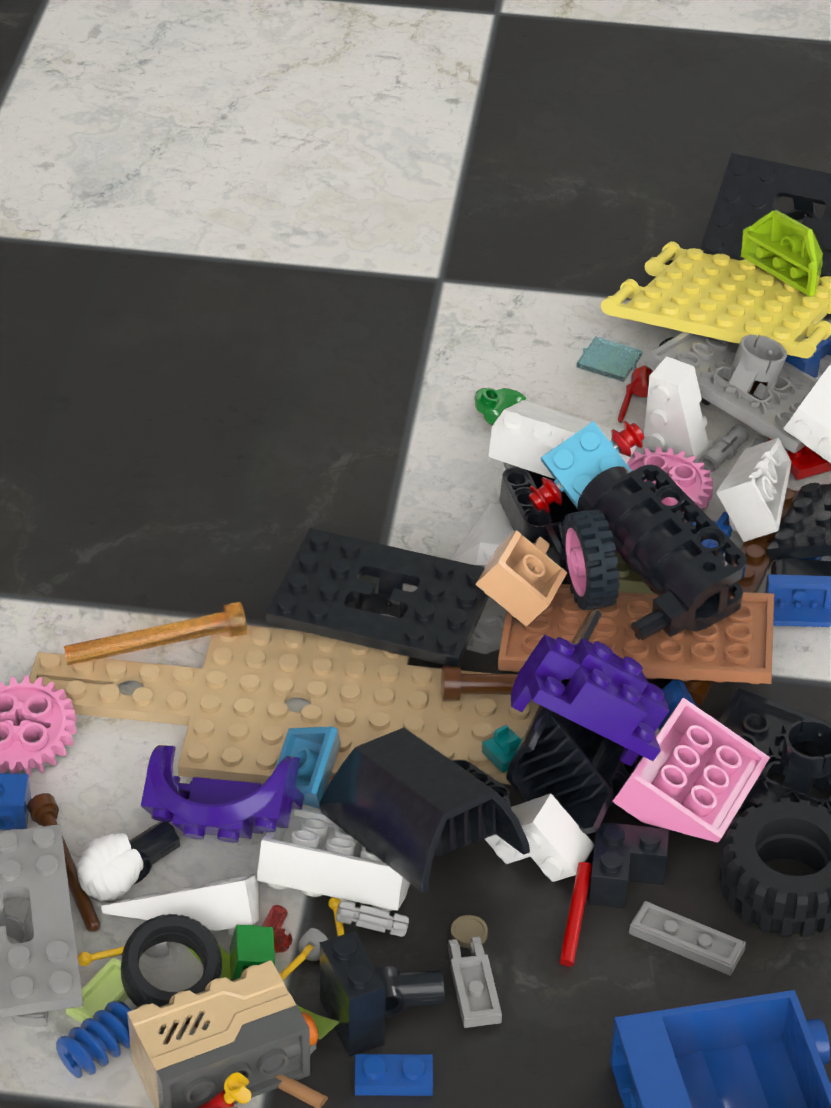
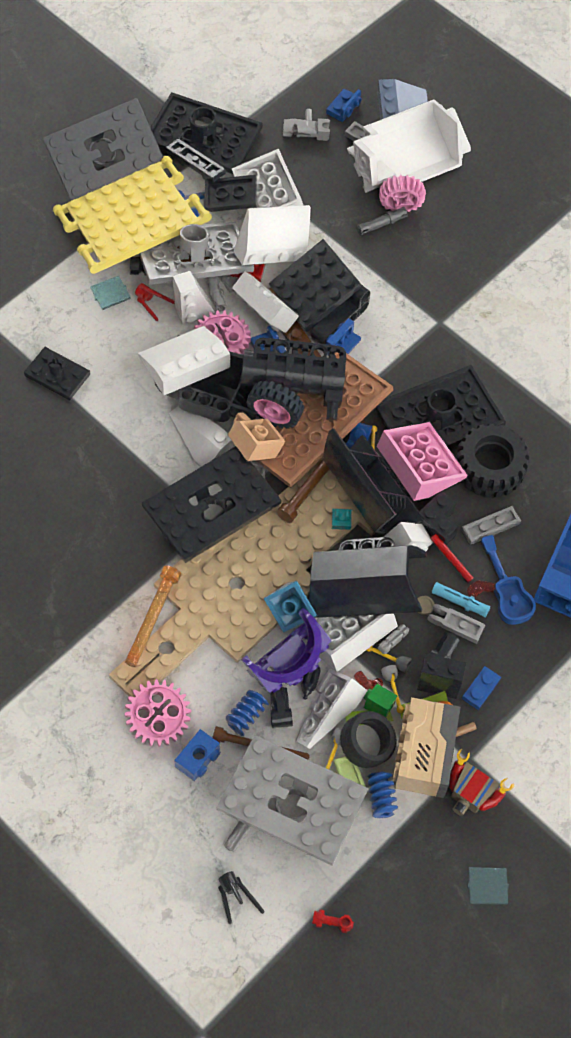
camera: 55 degrees left, 20 degrees up
white hair [77,833,143,902] -> none
green plate [474,388,526,426] -> none
dark purple piece [511,634,670,766] -> none
medium azure plate [528,421,645,513] -> none
lime wedge [741,210,823,297] -> none
none -> black plate [24,346,90,401]
none -> blue piece [226,690,269,736]
none -> black piece [301,666,321,700]
none -> medium azure pin [432,582,491,618]
none -> clear red arm [467,580,494,597]
none -> blue piece [481,535,536,625]

